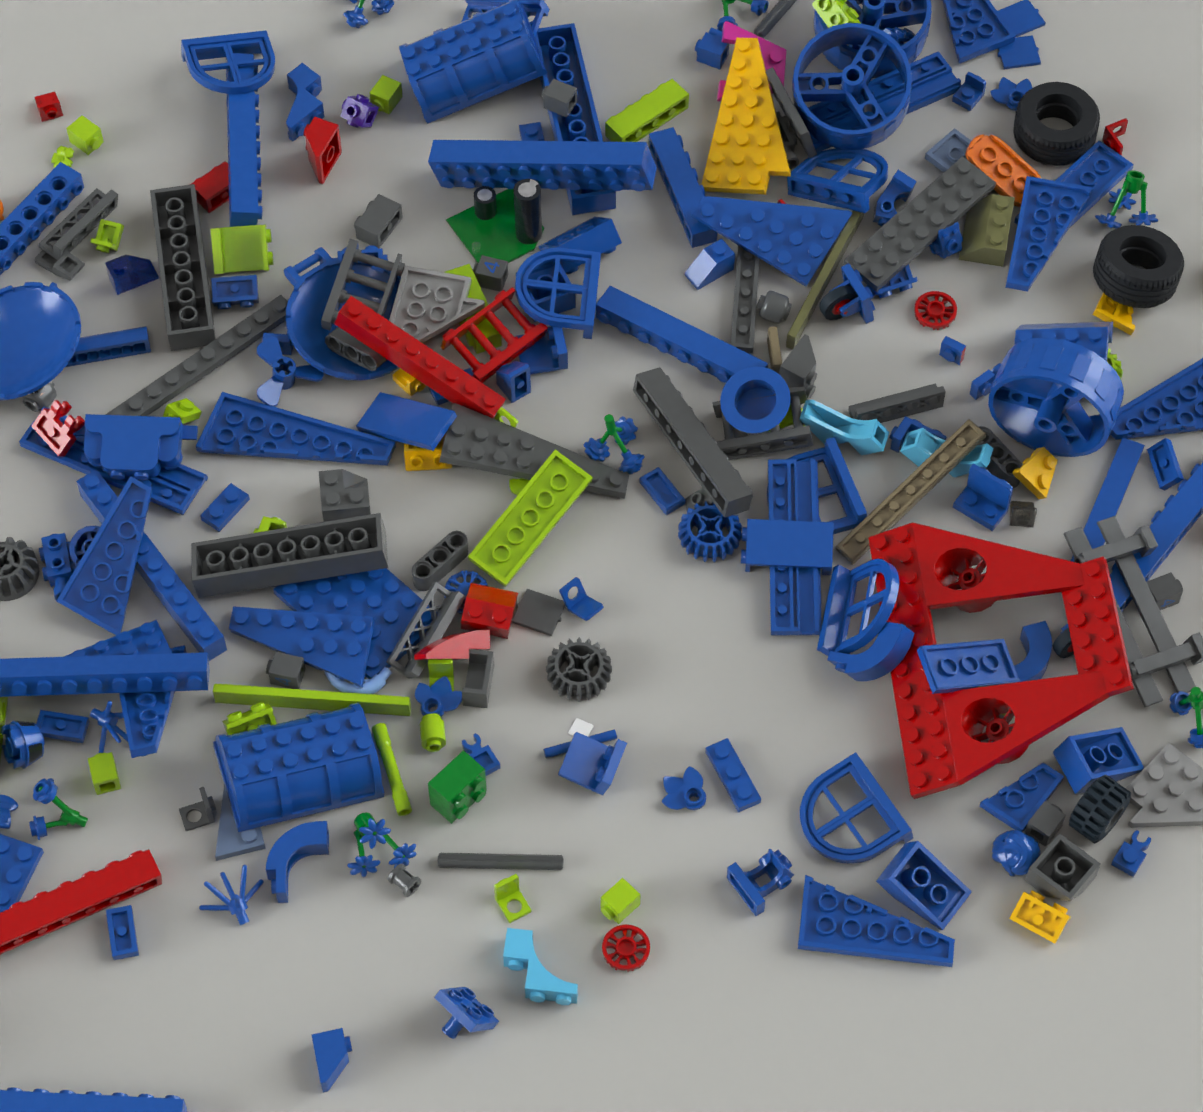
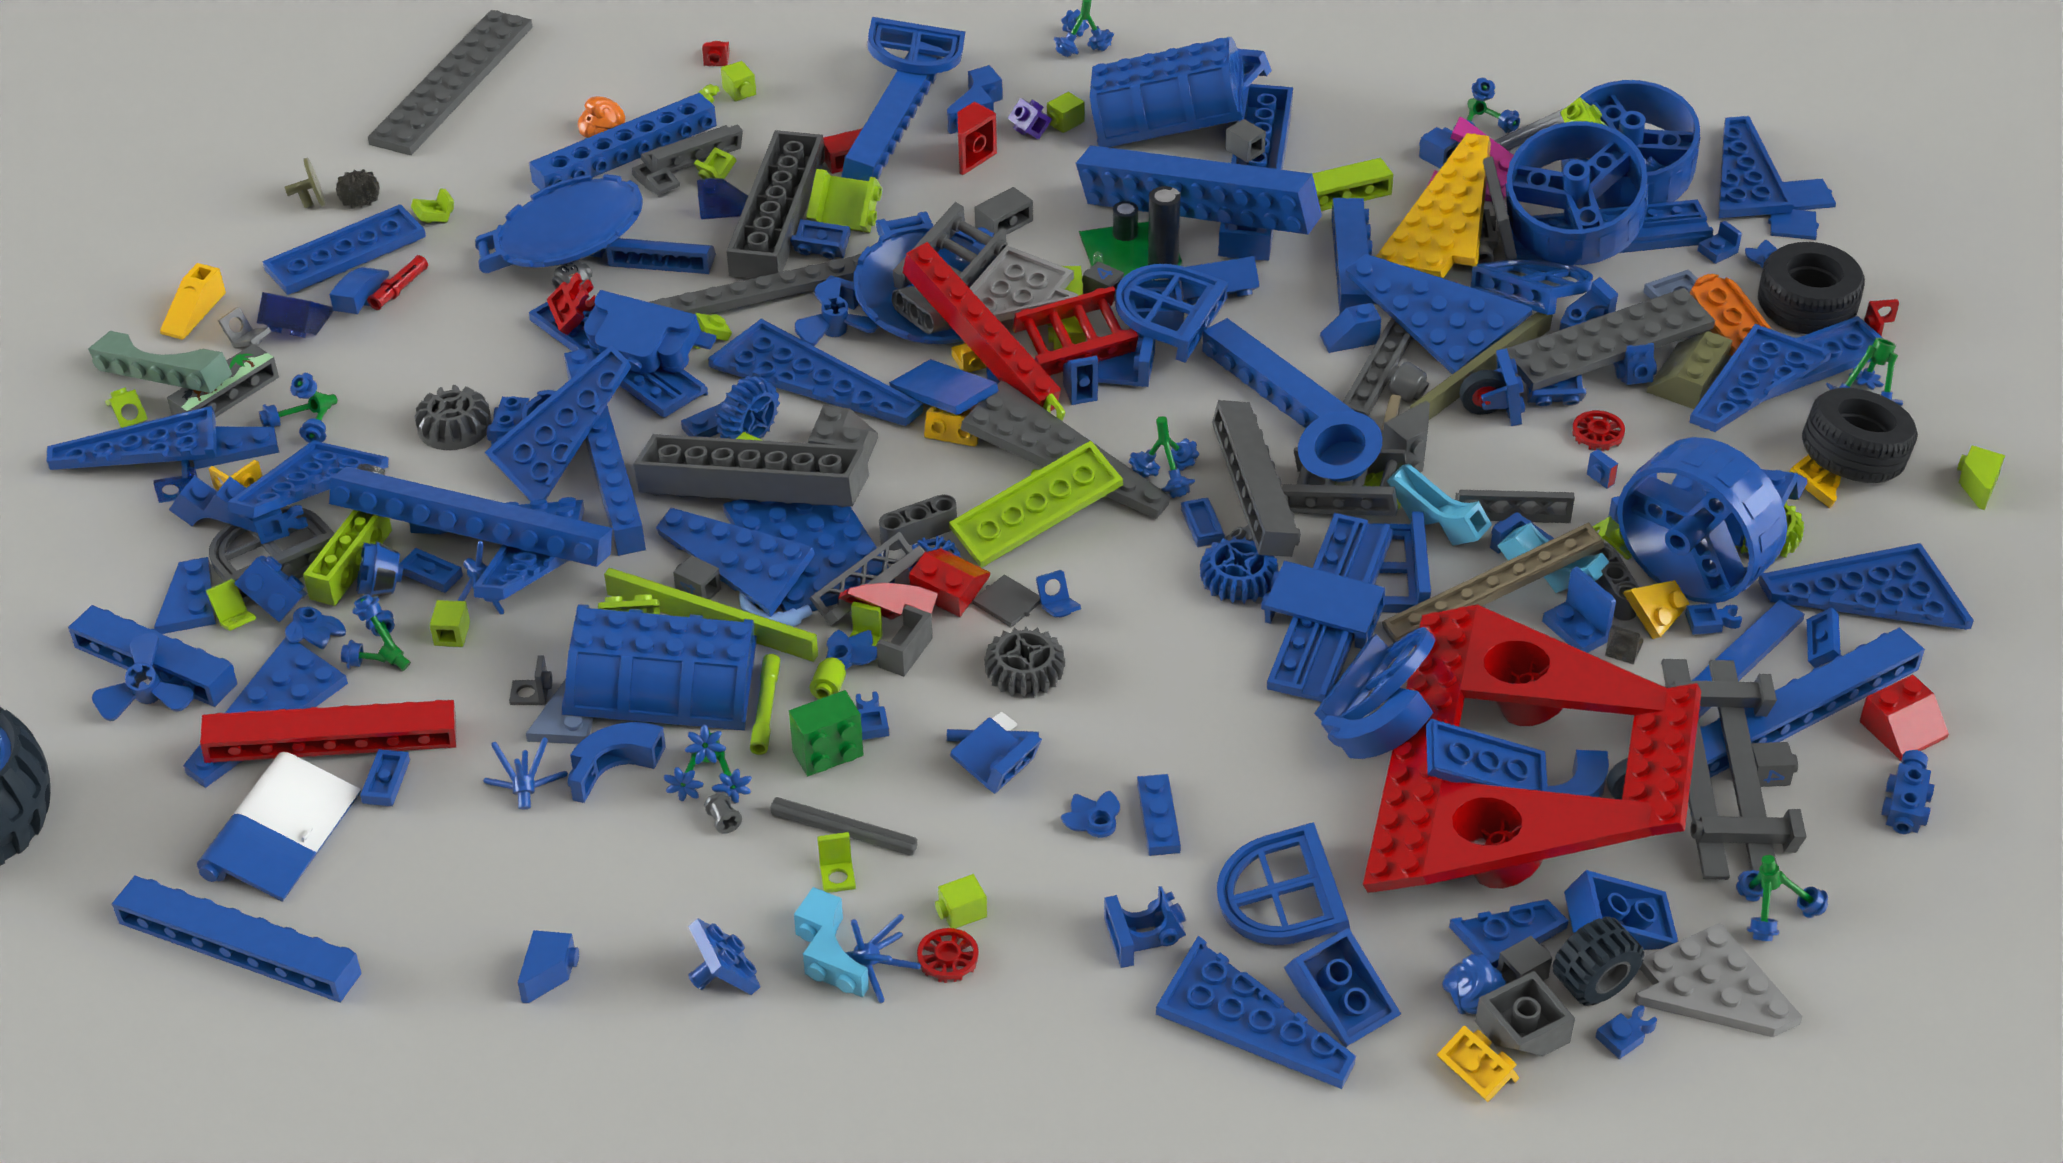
camera: 20 degrees right, 15 degrees down
none -> door [197,752,361,902]
none -> blue gear [716,376,780,439]
none -> blue plant [845,914,921,1003]
none -> lime bracket [1592,516,1632,560]
none -> blue plate [1685,603,1742,635]

